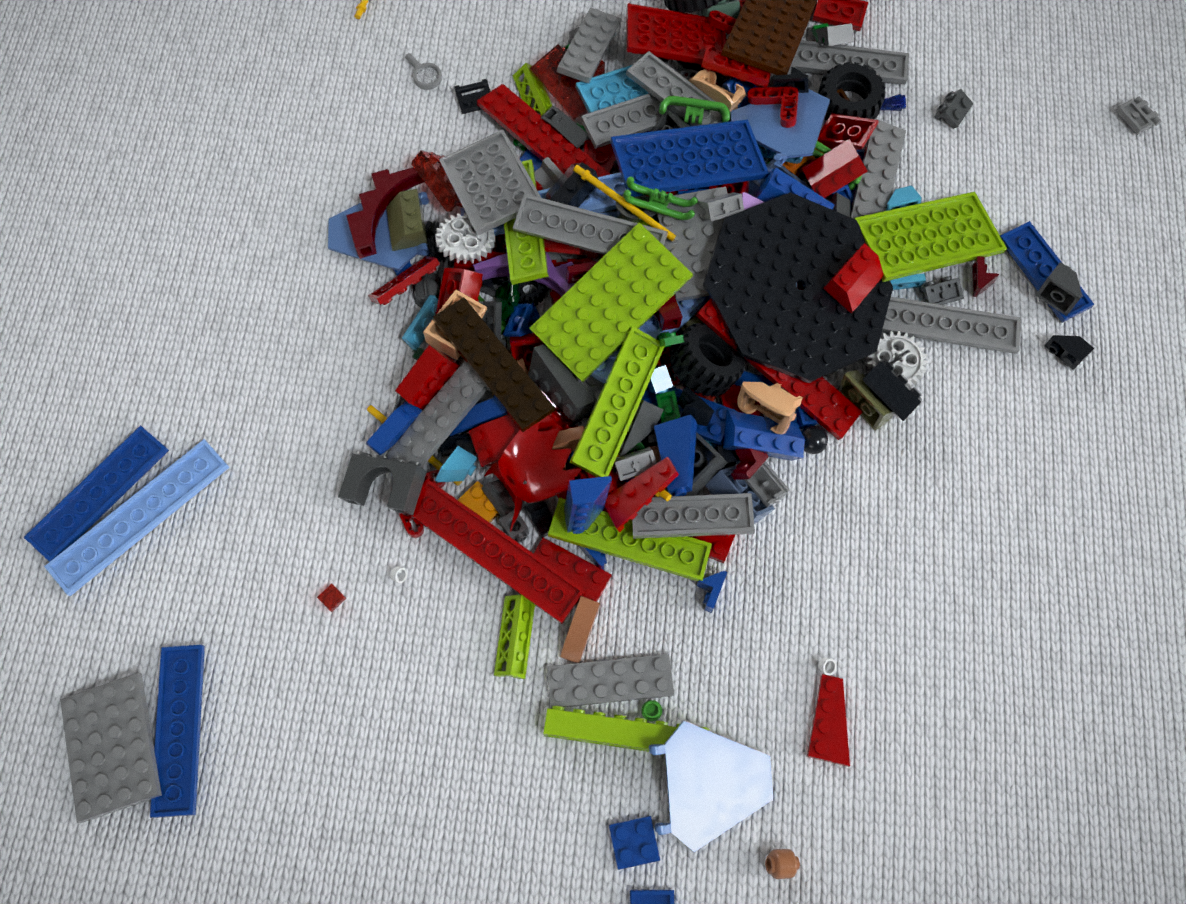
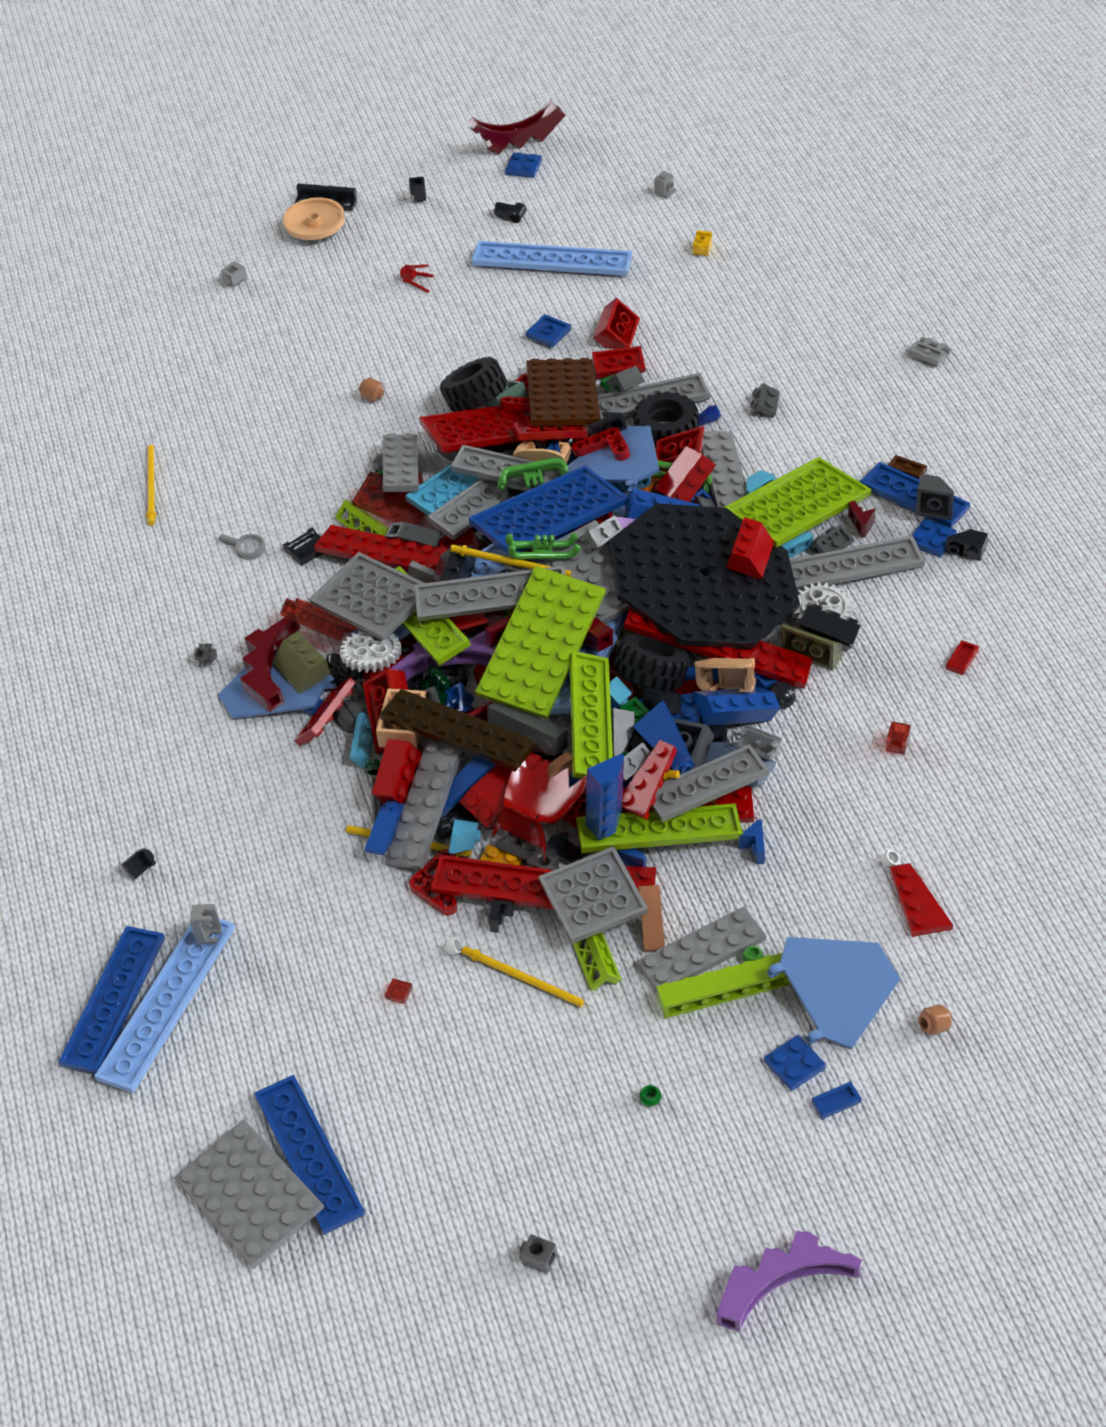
camera: 20 degrees left, 20 degrees down
dark grey arch [338,452,427,515] -> none
green plate [656,332,684,348] -> none
dark red slope [731,448,769,480] -> none
none -> black bracket [120,848,156,880]
none -> light grey hinge [190,904,222,946]
none -> flat silver gear [194,643,217,665]
none -> yellow bar [461,946,585,1007]
none -> black bracket [489,900,514,933]
none -> light grey plate [538,846,648,944]
none -> green plate [639,1085,661,1107]
none -> clear red brick [886,721,911,755]
none -> reddish brown plate [888,455,927,480]
none -> blue plate [912,518,957,558]
none -> red tile [946,640,979,675]

